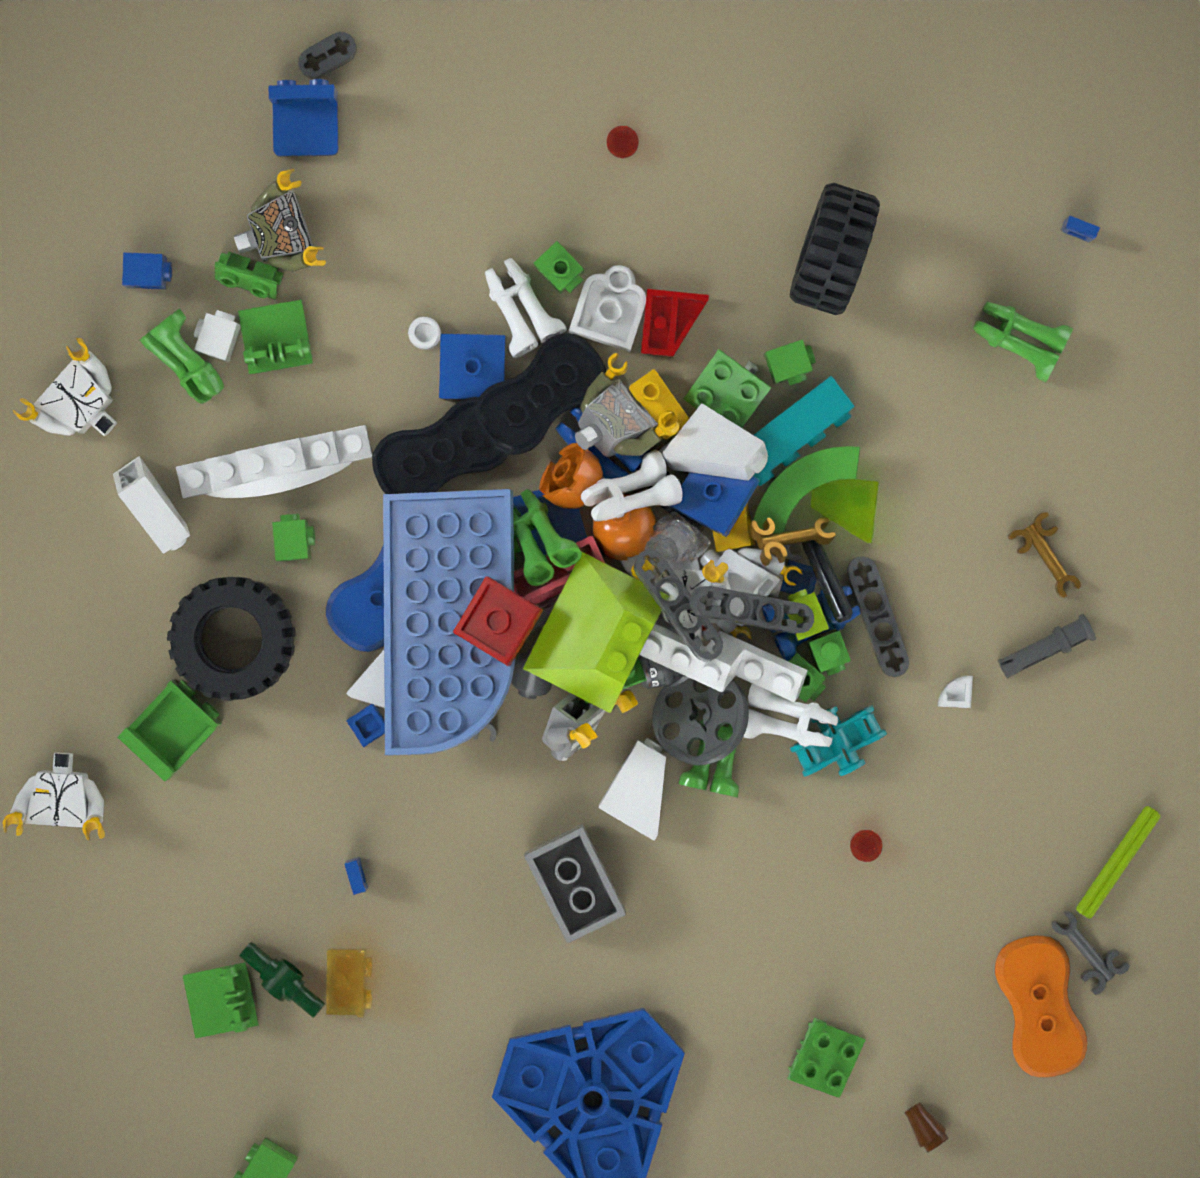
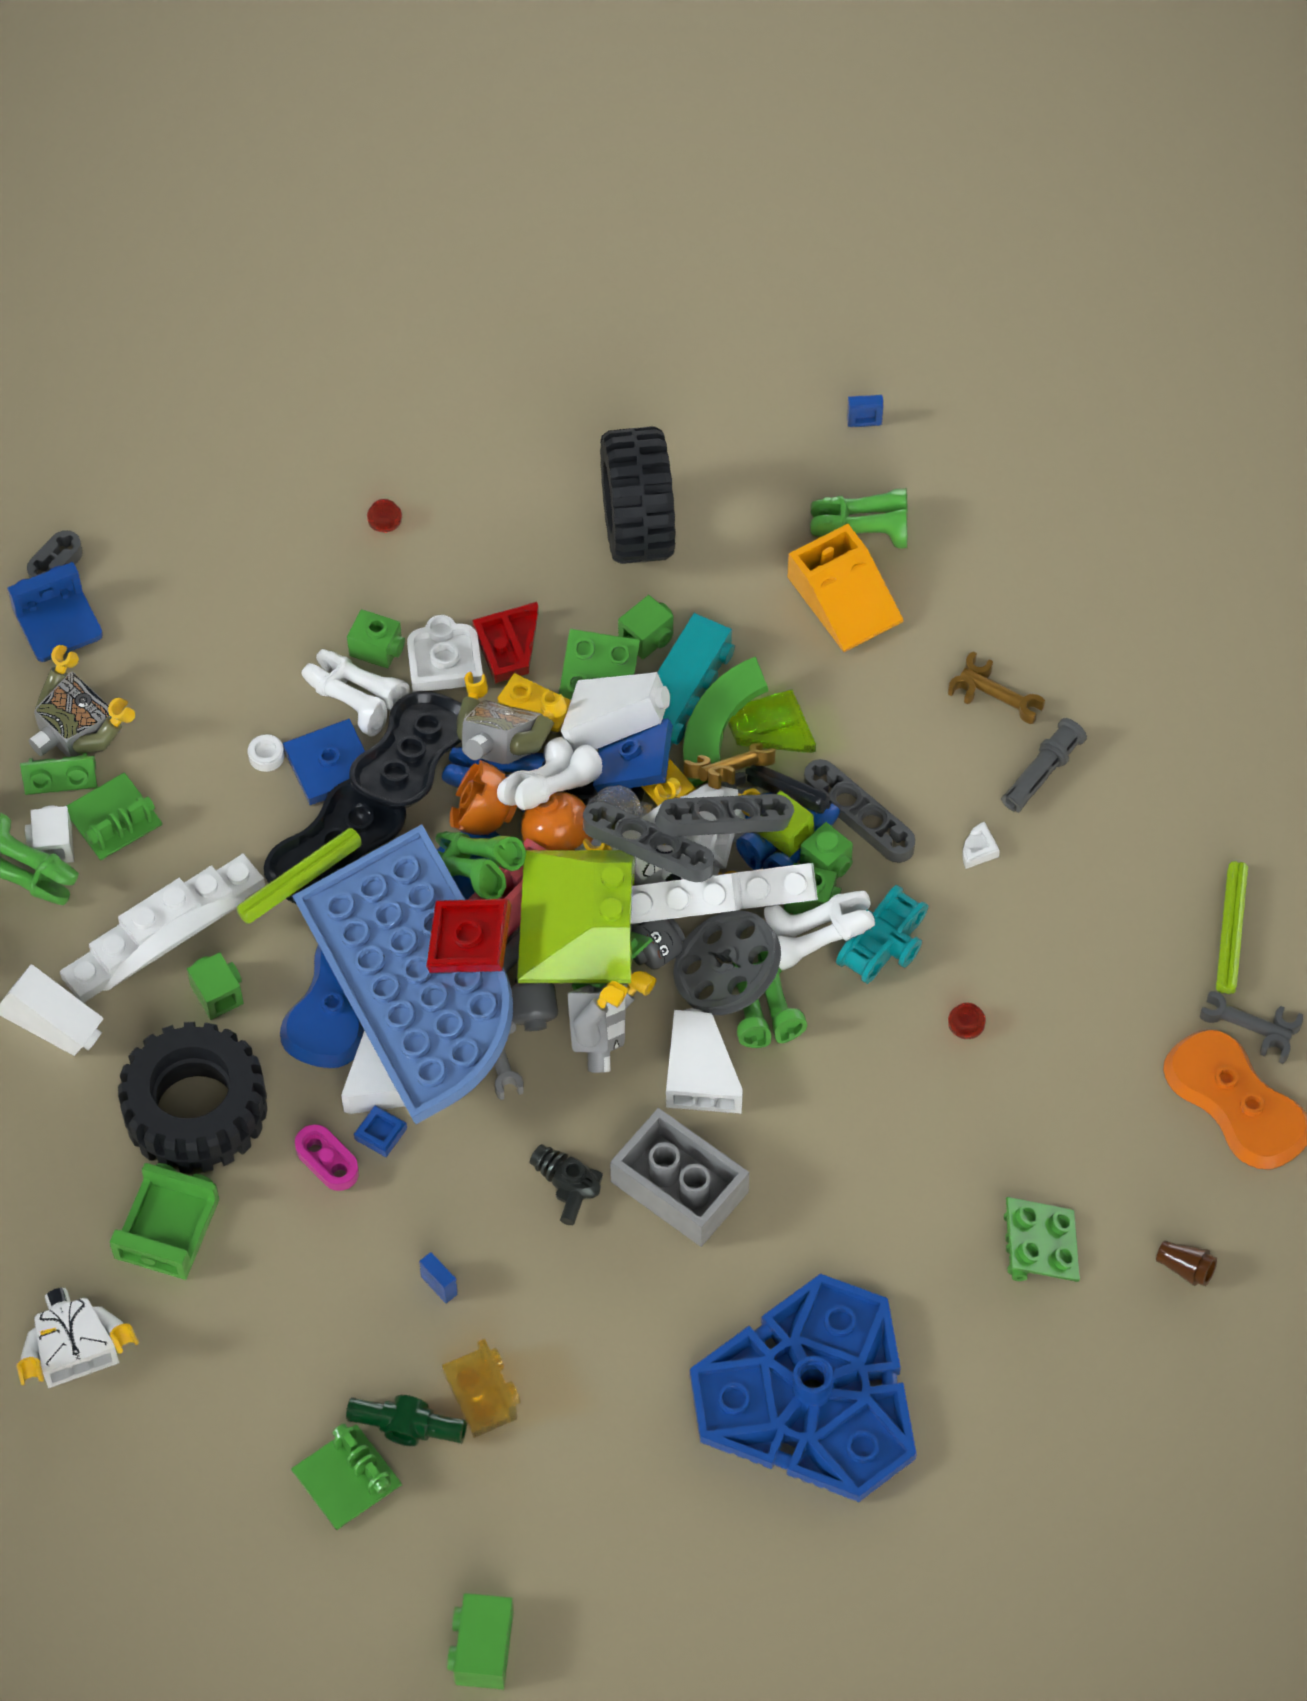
camera: 20 degrees left, 30 degrees down
none -> lime axle [237,828,362,924]
none -> dark pink plate [295,1125,359,1191]
none -> pearl dark grey piece [530,1144,603,1226]
none -> light orange slope [787,524,904,652]

